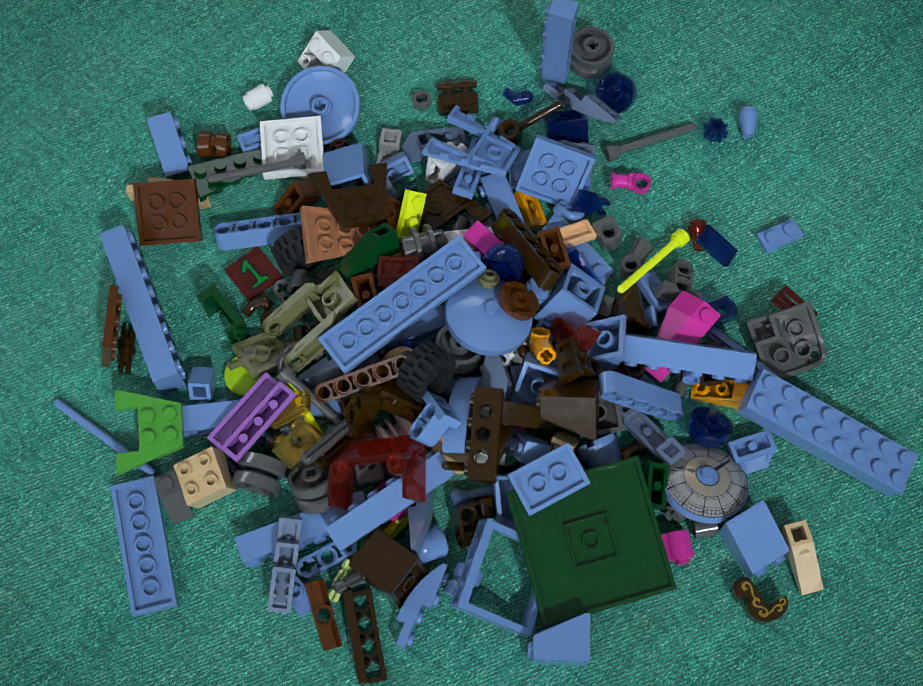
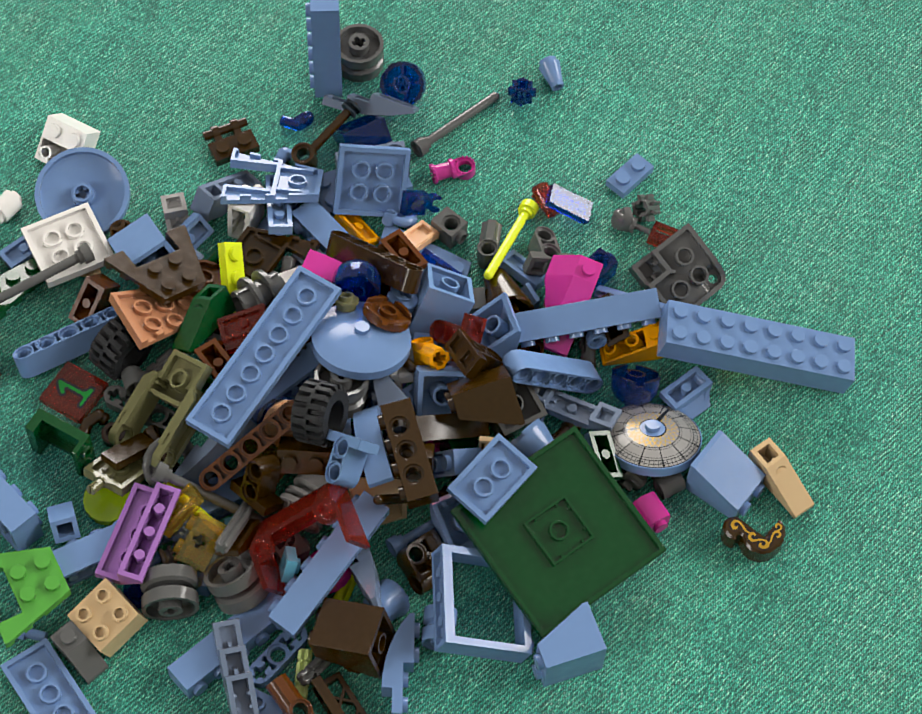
camera: 25 degrees left, 10 degrees down
dark grey bush [413,90,431,111] -> none
none -> dark brown tile [101,432,154,471]
none -> medium azure plate [279,546,301,583]
none -> dark grey piece [611,207,651,235]
none -> dark grey gear [631,194,661,222]

